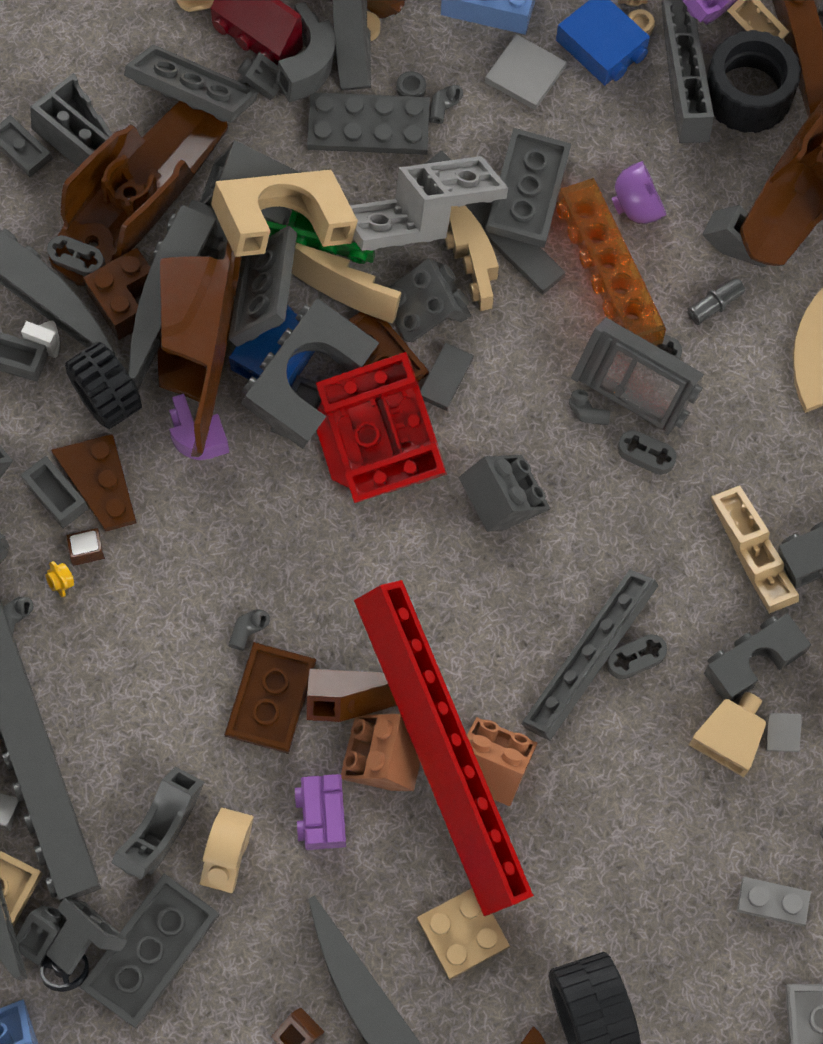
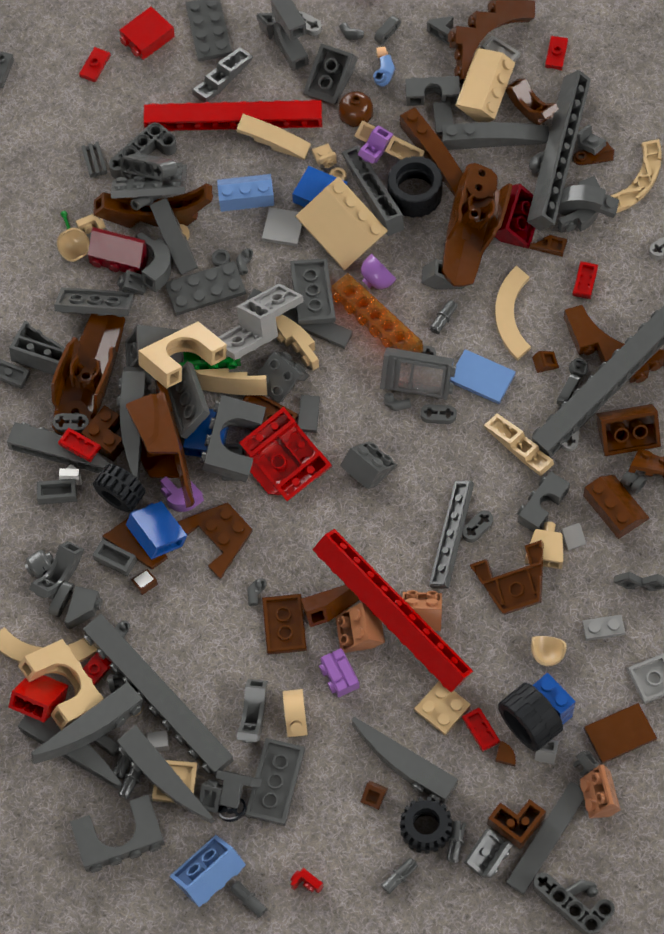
camera: 15 degrees left, 5 degrees down
yellow plate [45,561,74,597] -> none
none -> red plate [58,427,101,463]
none -> blue brick [126,501,187,559]
none -> reddish brown wing [178,502,253,580]
none -> tan slope [295,176,388,271]
none -> medium blue tile [451,349,516,404]
none -> red plate [462,707,500,752]
none -> reddish brown wing [470,540,544,615]
none -> tan helmet [531,636,566,666]
none -> blue brick [533,672,576,725]

